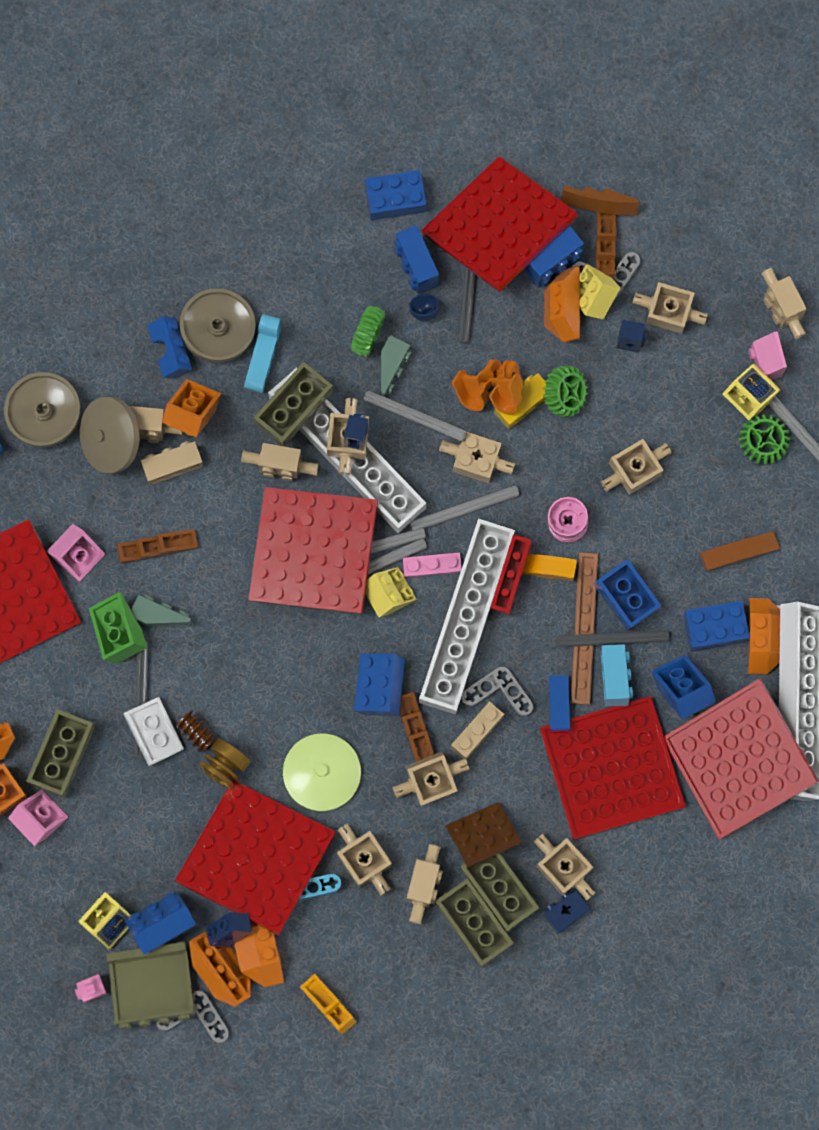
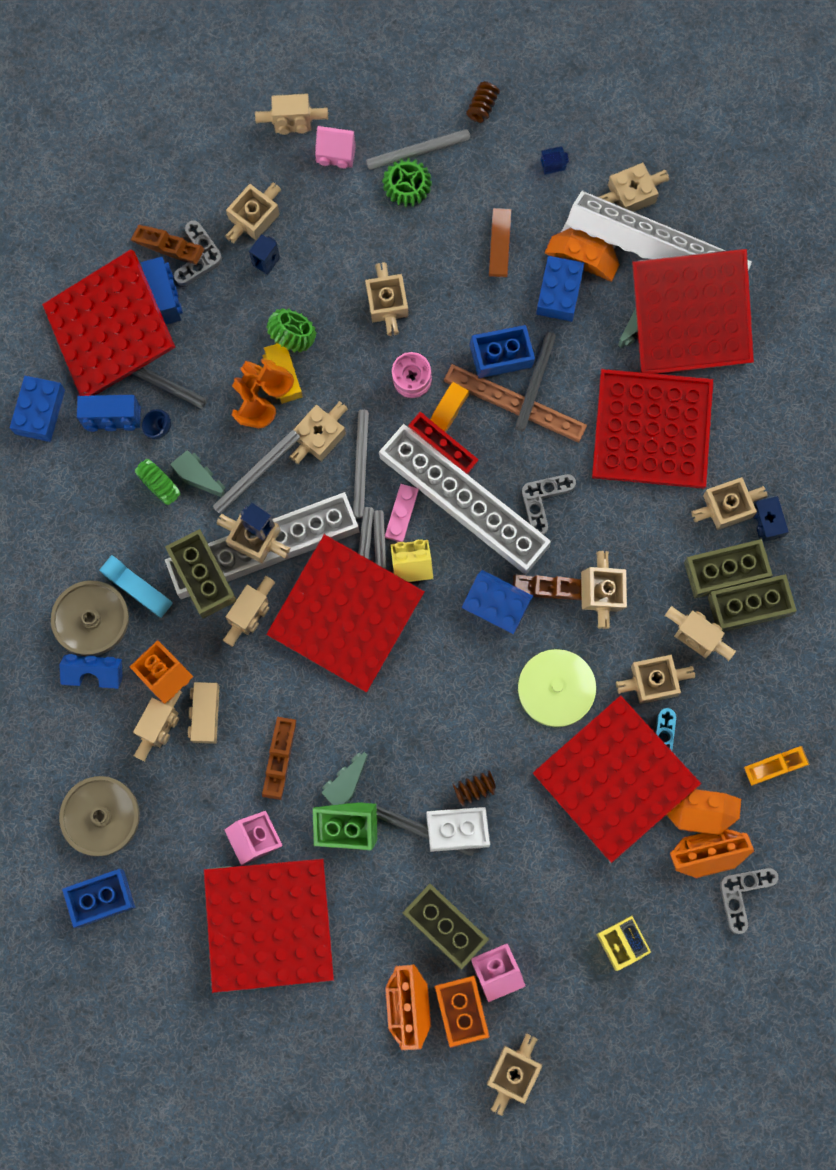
camera: 60 degrees left, 0 degrees up
bright pink brick [75,974,107,1003] -> none
dark tan dish [80,397,139,473] -> none
olive panel [106,942,195,1030] -> none
blue brick [125,892,196,955] -> none
pearl gold wheel [198,738,251,789] -> none
dark blue brick [206,912,252,947] -> none
reddish brown plate [445,802,521,867] -> none
tan brick [451,701,504,760] -> none
orange wedge [544,266,580,343] -> none
blue tile [549,675,570,732] -> none
dark orange slope [561,185,640,216] -> none
light yellow slope [580,264,620,319] -> none
medium azure brick [601,645,633,707] -> none
blue brick [651,654,716,719] -> none
light yellow slope [723,364,780,420] -> none

